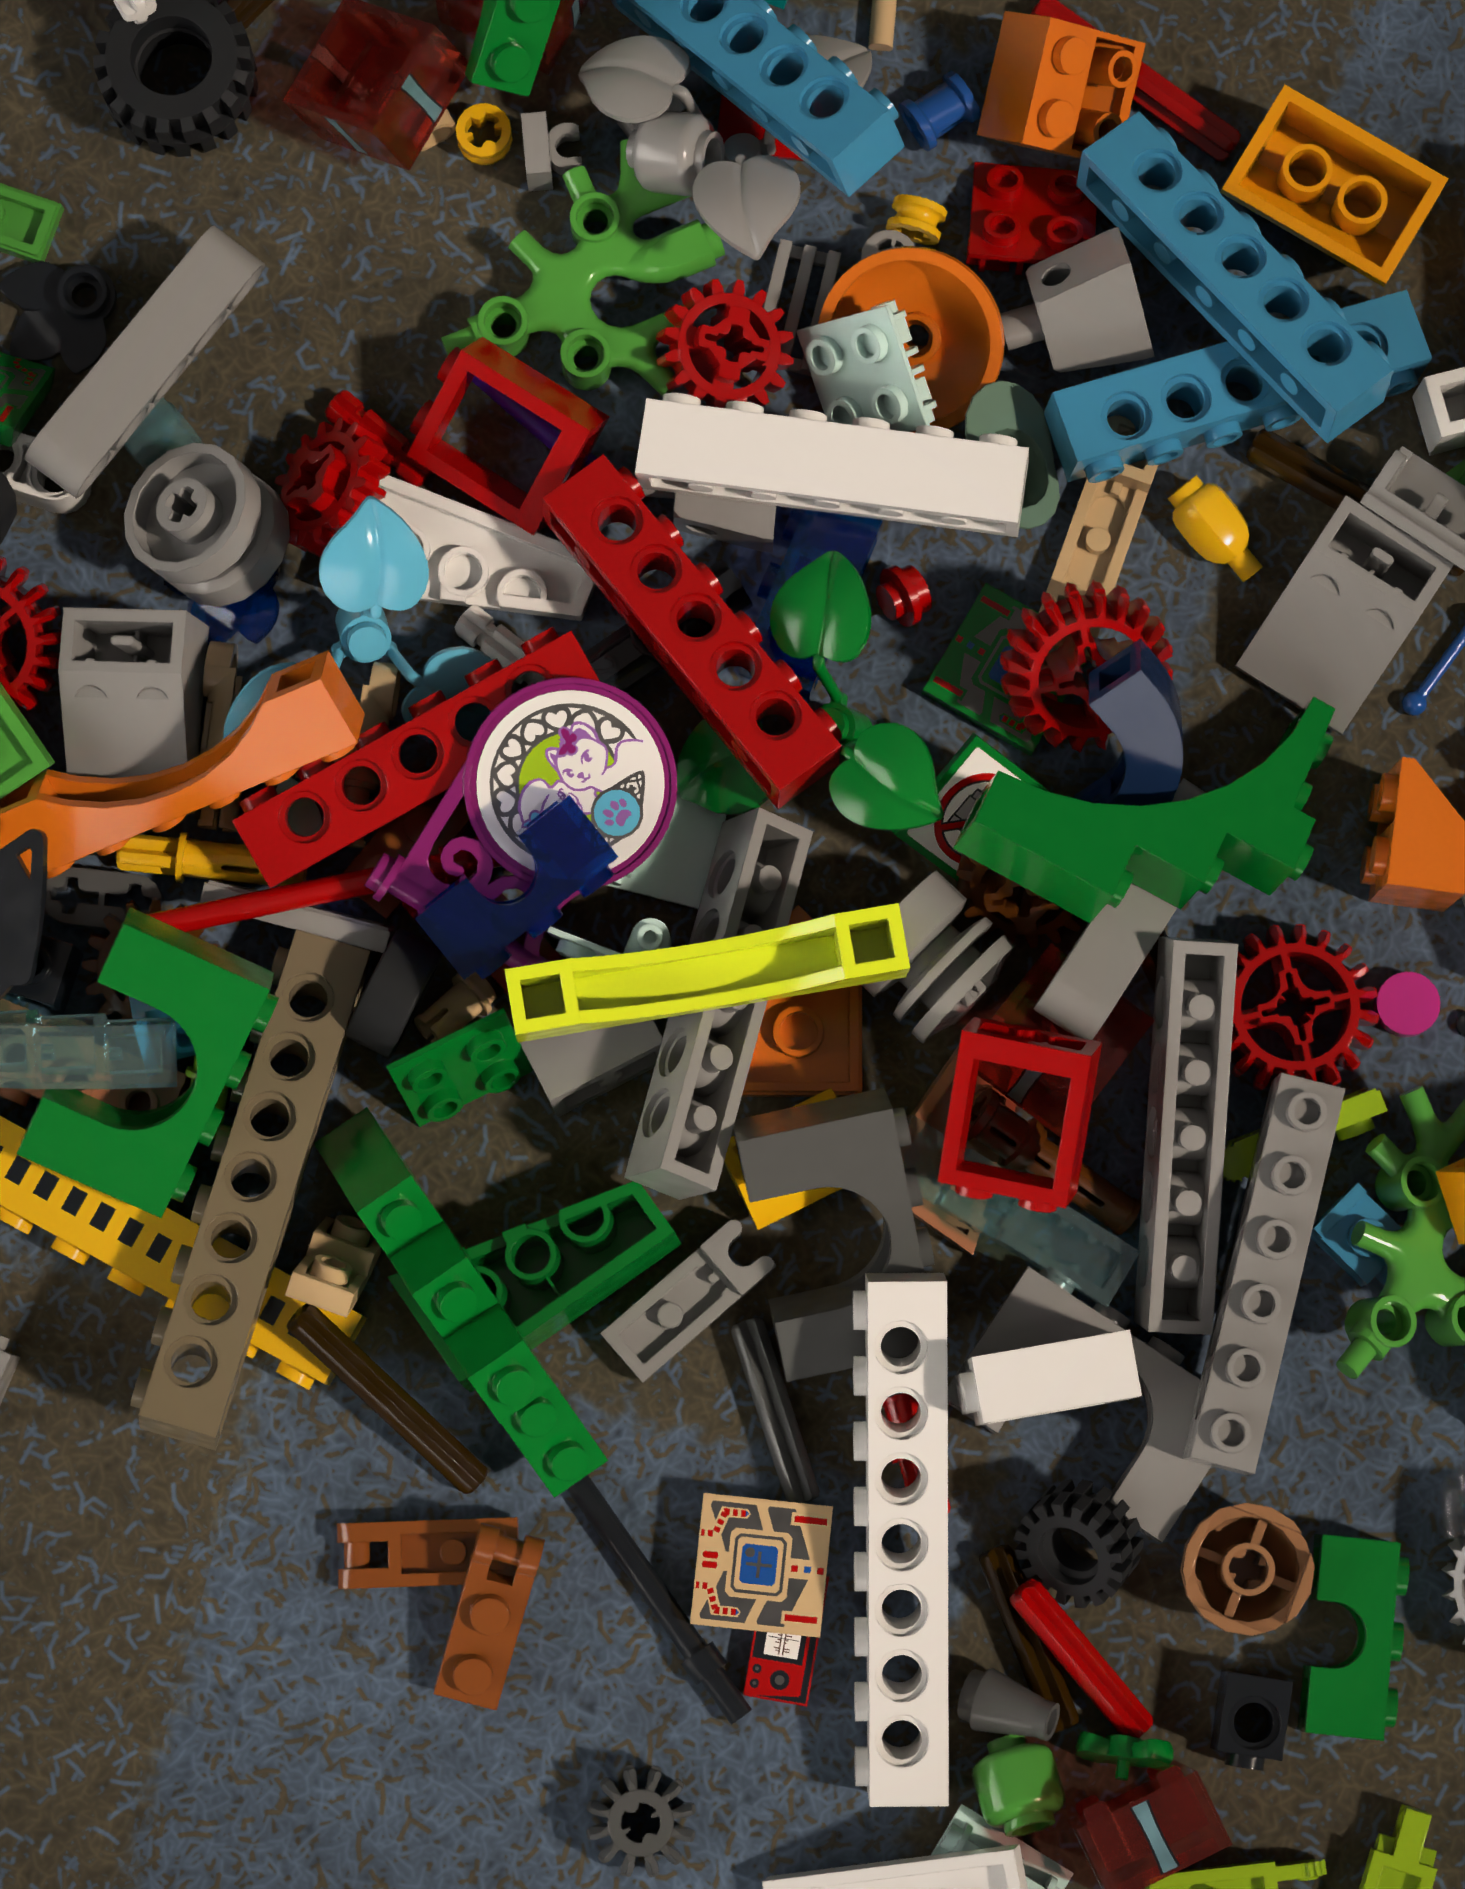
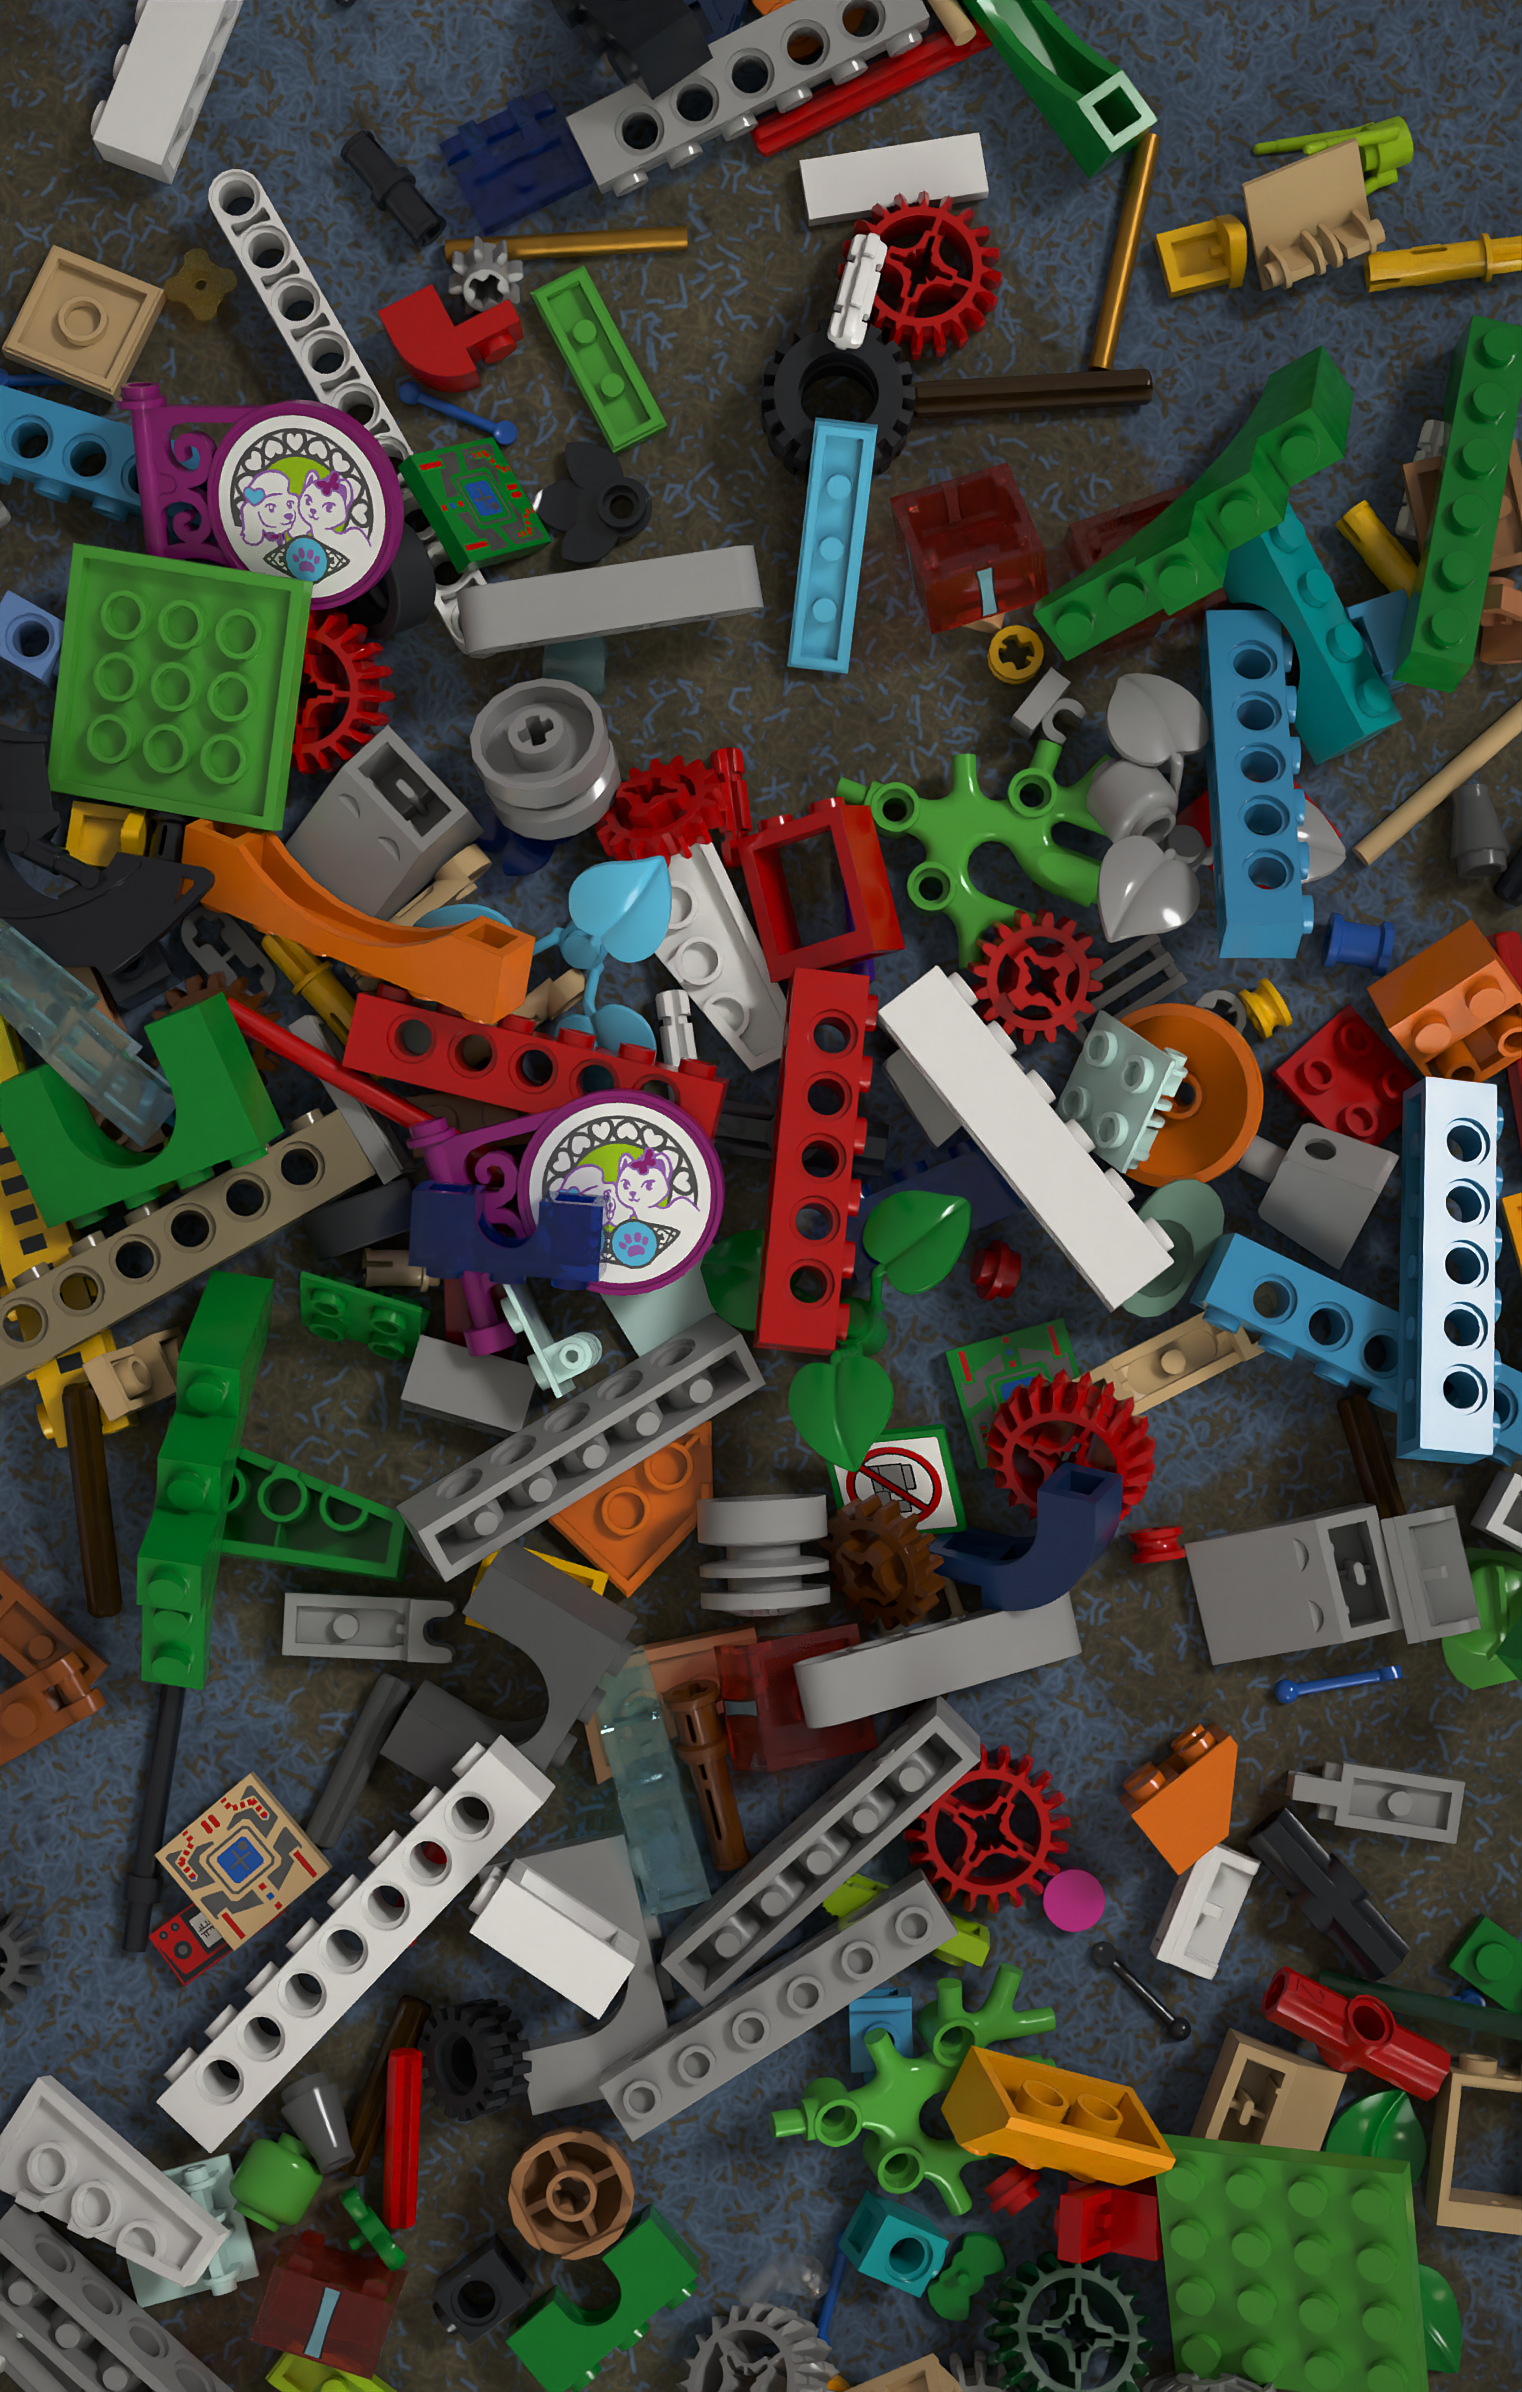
camera: 45 degrees right, 5 degrees up
neon yellow arch [504,903,910,1043] -> none
red window [937,1017,1102,1213] -> none
green arch [953,697,1335,923] -> none
yellow plant [1167,474,1263,582] -> none
none -> medium azure tile [787,417,878,674]
none -> red bush [1127,1525,1186,1564]

